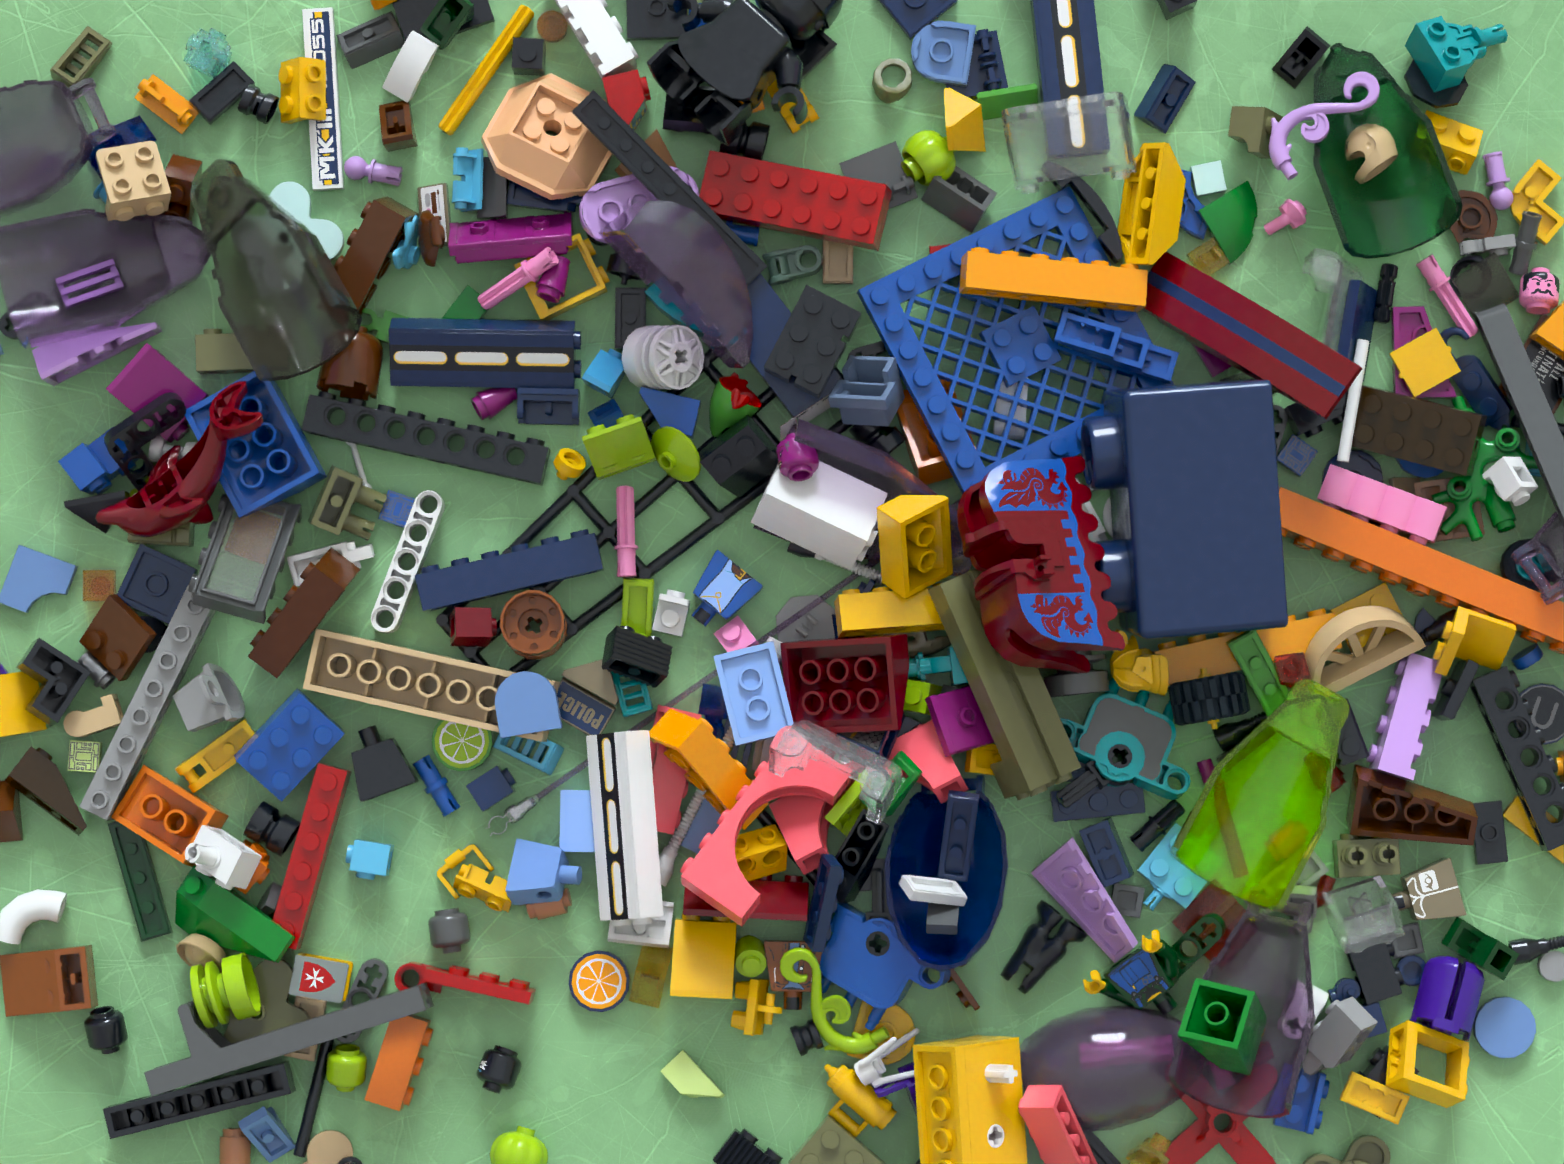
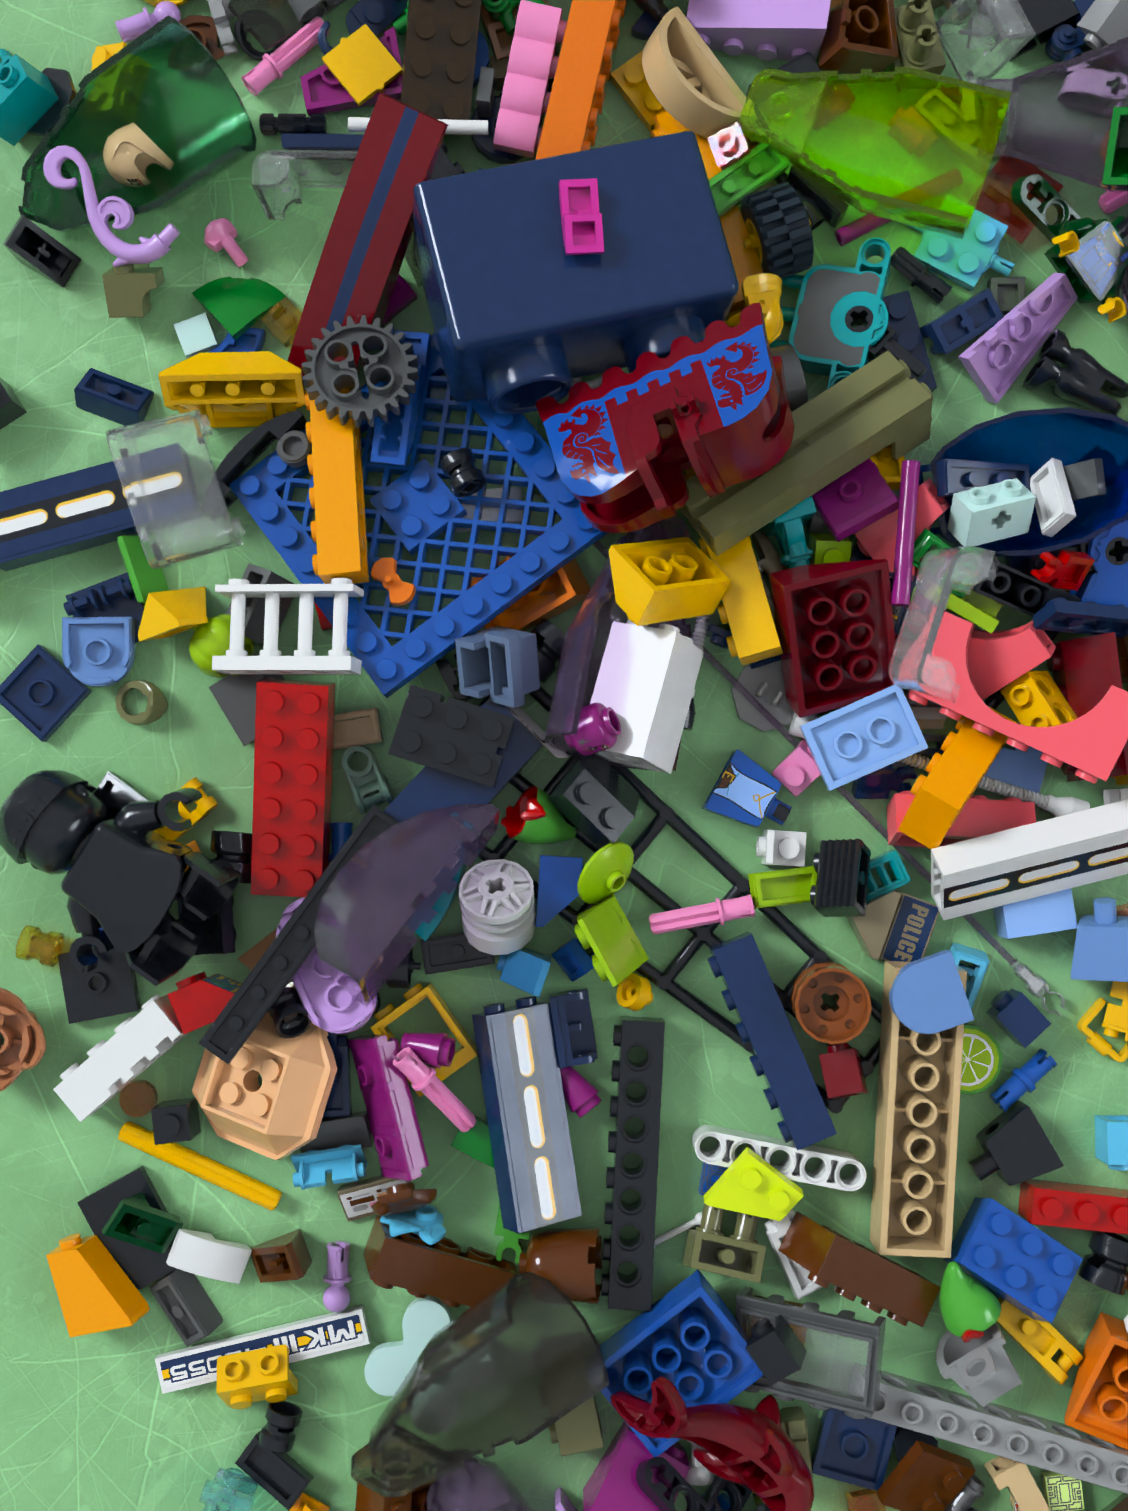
camera: 105 degrees left, 0 degrees up
none -> white fence [212,578,364,675]
none -> black wheel [268,987,311,1038]
none -> dark grey tile [276,430,312,468]
none -> dark grey gear [301,315,419,428]
none -> orange piece [371,558,416,606]
none -> black wheel [440,448,486,498]
none -> dark grey tile [476,66,496,118]
none -> dark pink slope [558,178,604,255]
none -> neon yellow wing [703,1147,804,1221]
none -> black brick [745,1314,807,1385]
none -> magenta piece [891,460,920,607]
none -> bright green hat [939,1261,1001,1343]
none -> light aqua brick [947,478,1036,549]
none -> red plate [1031,550,1095,591]

